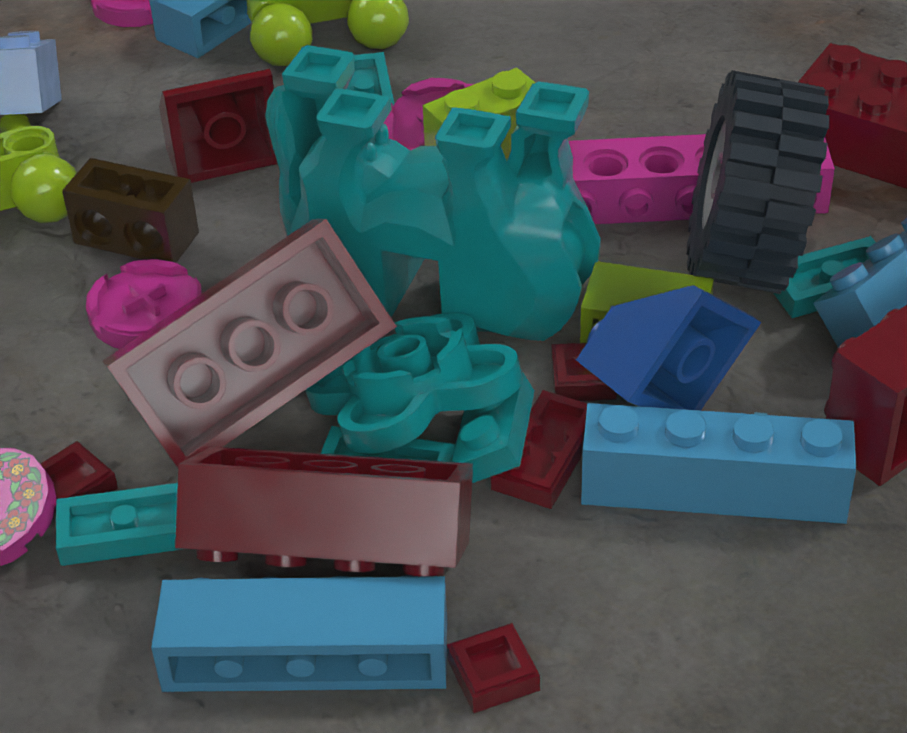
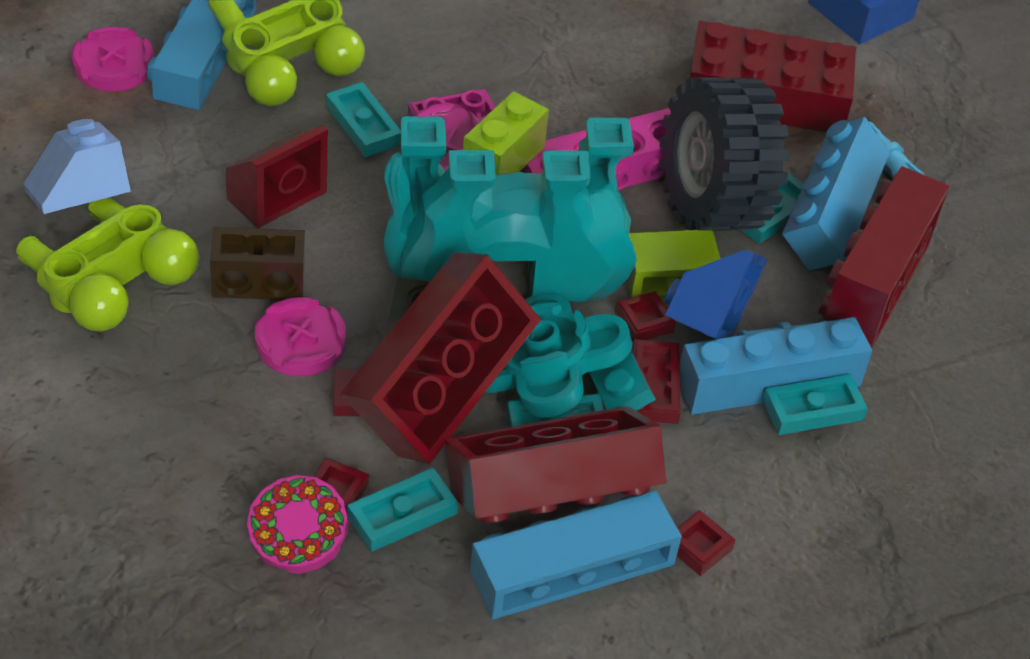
camera: 30 degrees left, 5 degrees up
none -> teal plate [762,374,868,435]

